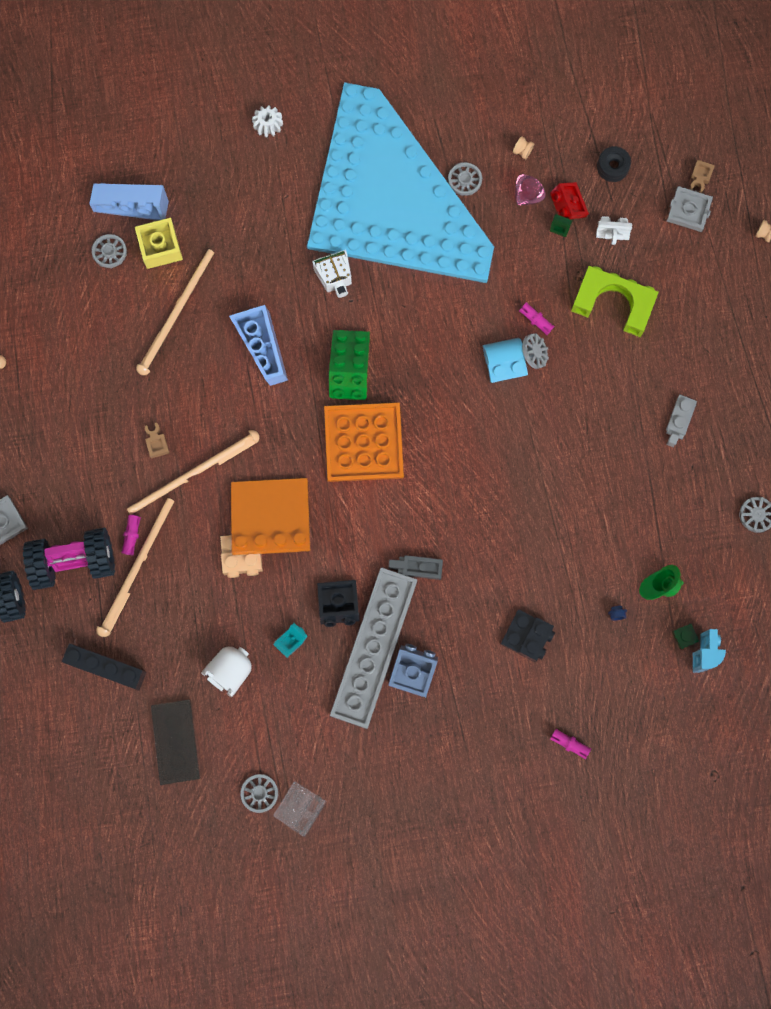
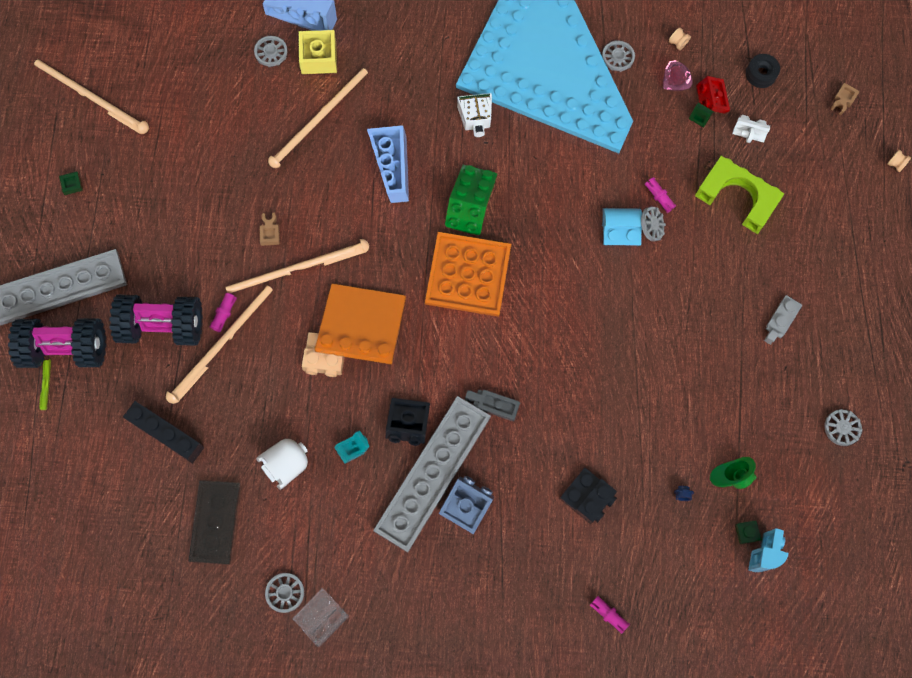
camera: 10 degrees right, 5 degrees down
light grey plate [667,186,713,232] -> none

